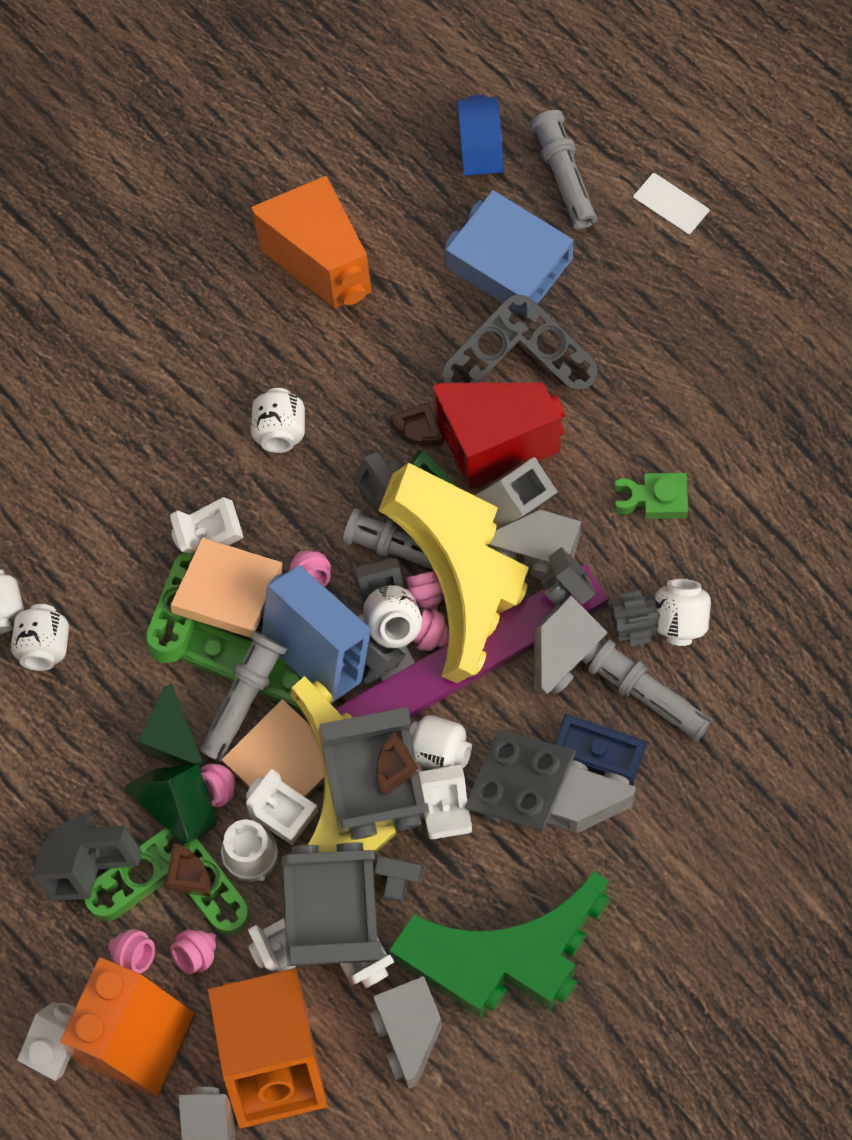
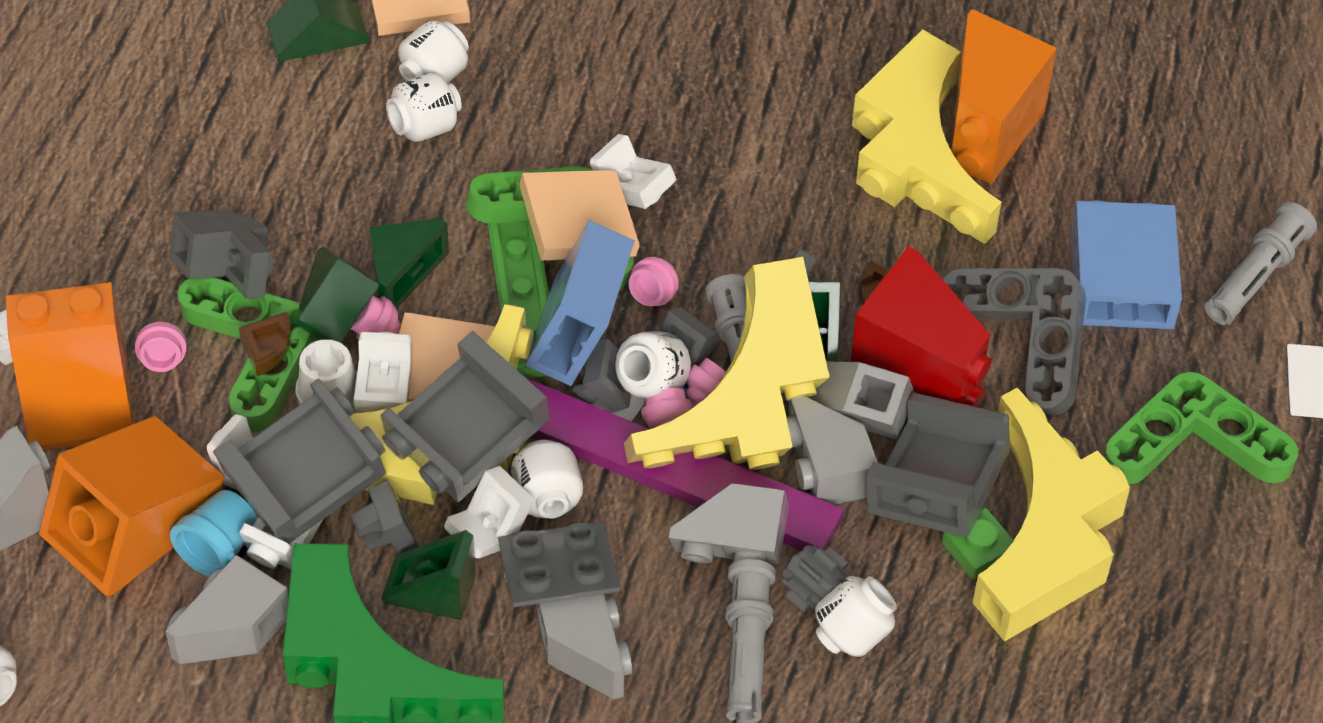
camera: 50 degrees right, 15 degrees down
bright pink plate [170,929,216,975] -> none
light grey pin [198,631,287,762] -> none
white head [250,388,305,453] -> none
reddish brown tile [376,732,422,795] -> none
blue brick [456,95,504,176] -> none
dark grey tile [541,547,596,606] -> none
dark blue plate [554,713,648,785] -> none
none -> medium azure piece [170,490,258,577]
none -> dark green slope [381,530,476,620]
none -> light yellow arch [852,30,1001,244]
none -> dark grey panel [866,393,1010,538]
none -> light yellow arch [972,388,1130,642]
none -> bright green beam [1104,372,1298,485]

